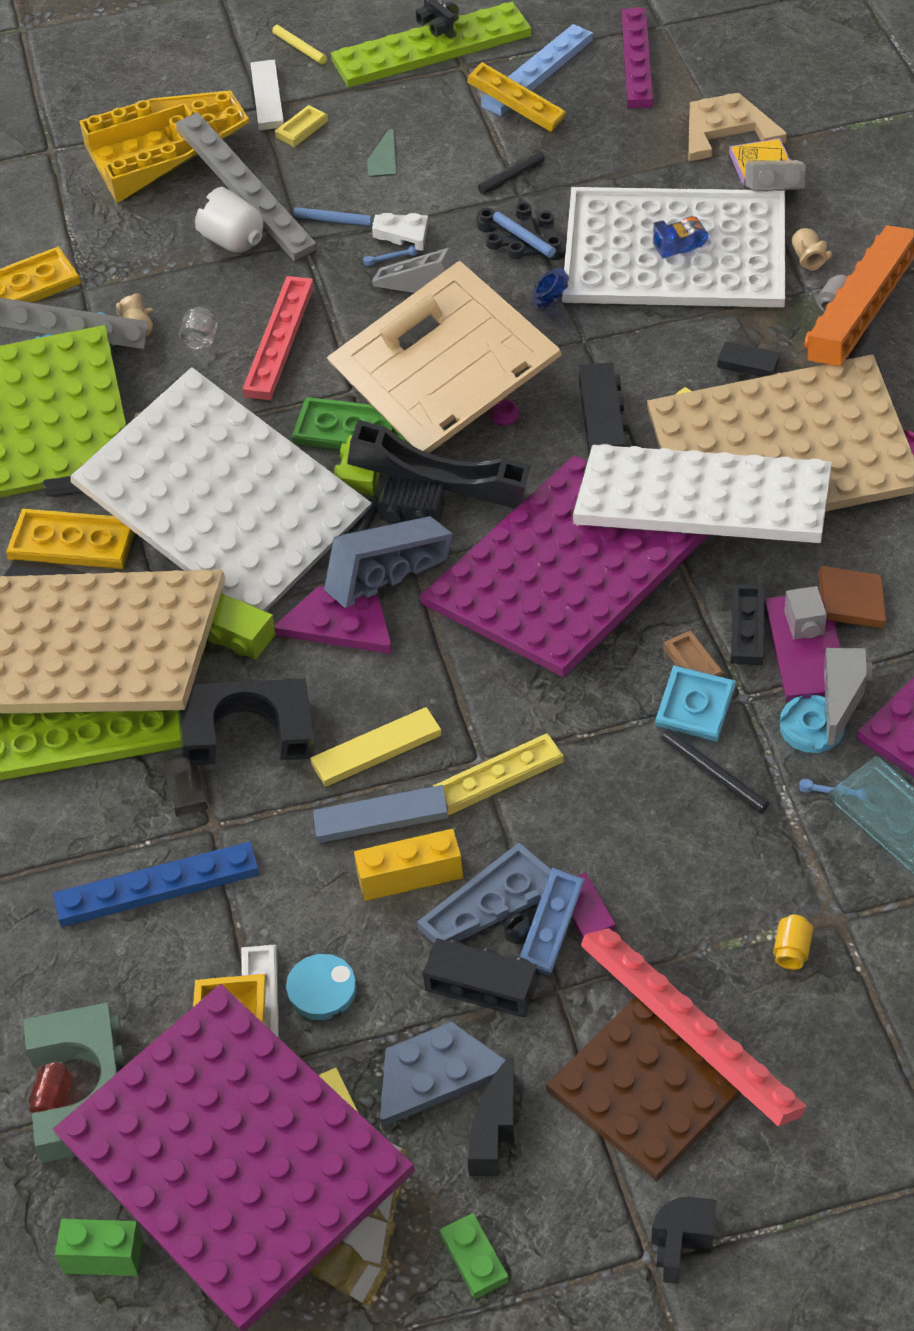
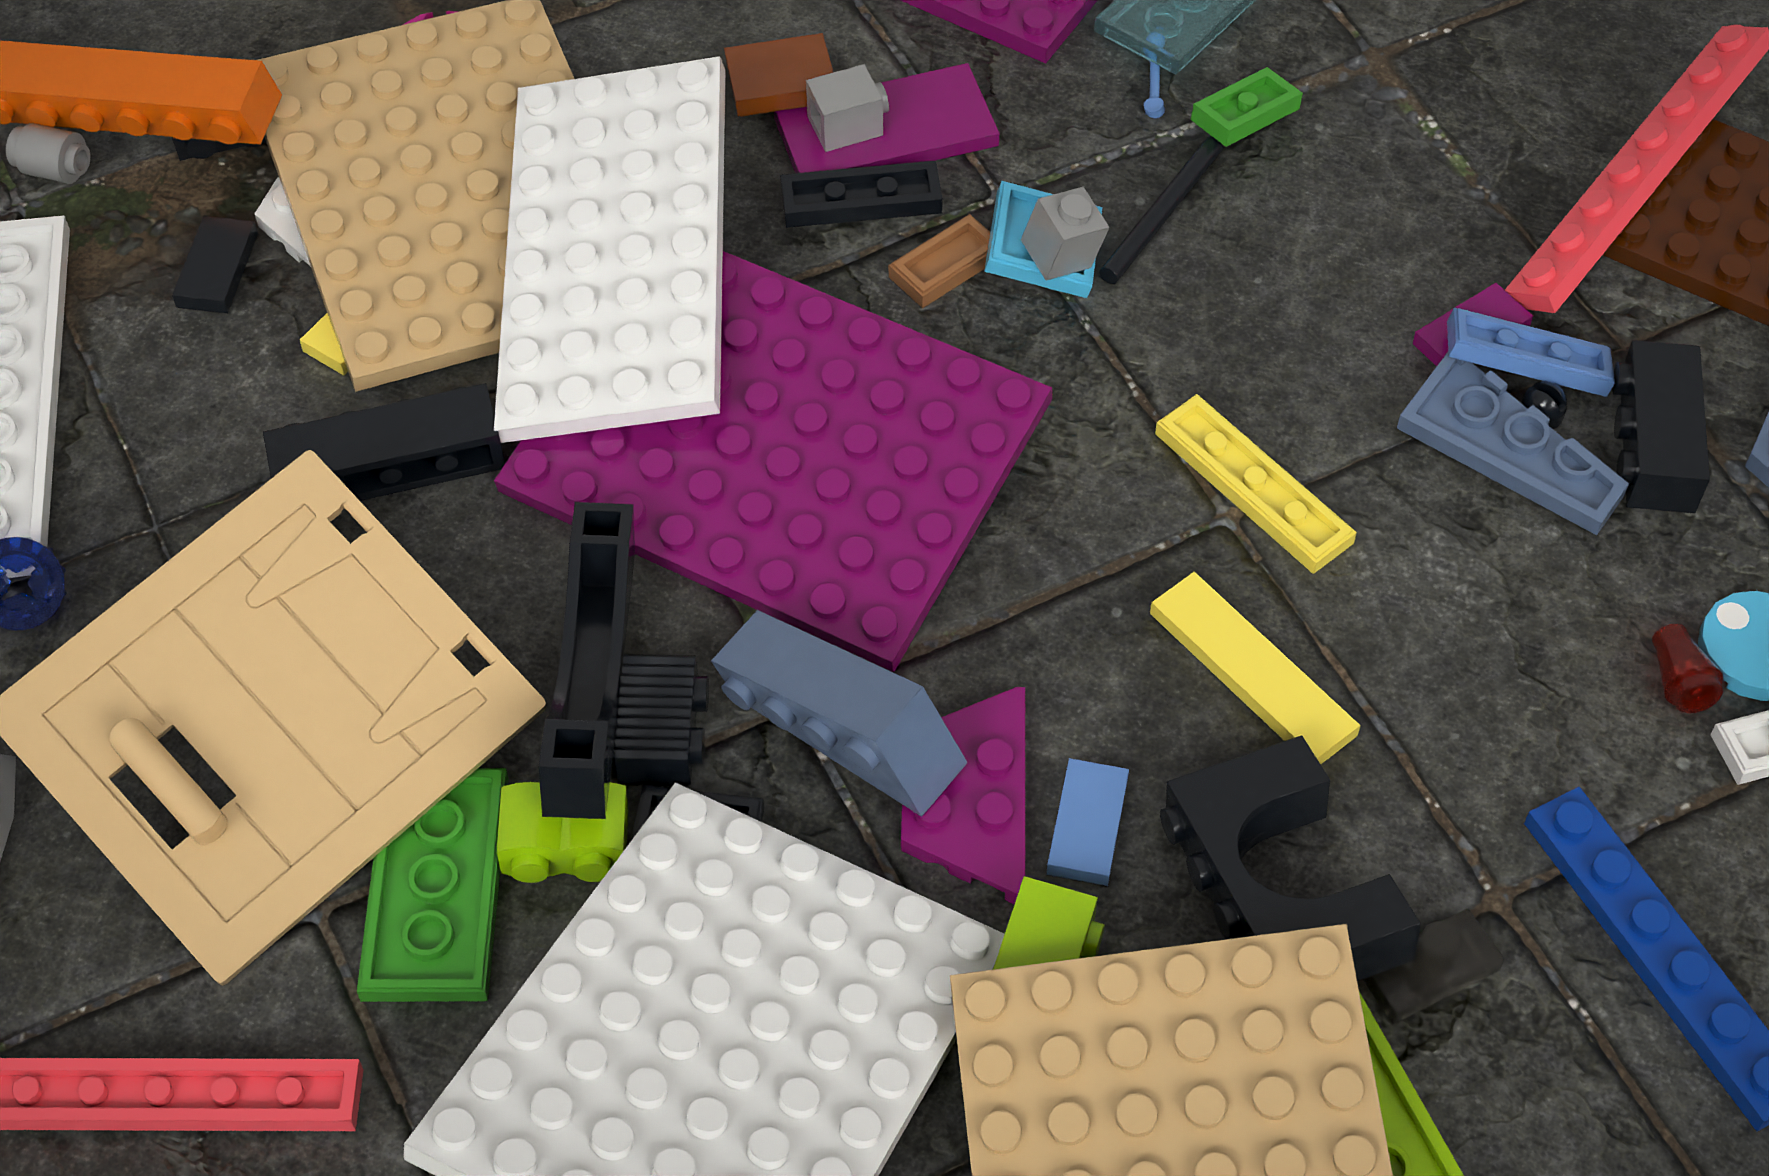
camera: 105 degrees left, 5 degrees up
sand blue tile [313,785,449,843] -> none
yellow brick [354,829,463,901] -> none
yellow brick [773,914,814,970] -> none
medium azure tile [780,695,845,753] -> none
light grey slope [824,648,872,745] -> none
none -> light grey brick [1021,186,1110,281]
none -> medium blue tile [1046,758,1129,886]
none -> bright green plate [1191,67,1303,147]
none -> clear red cone [1652,624,1723,713]

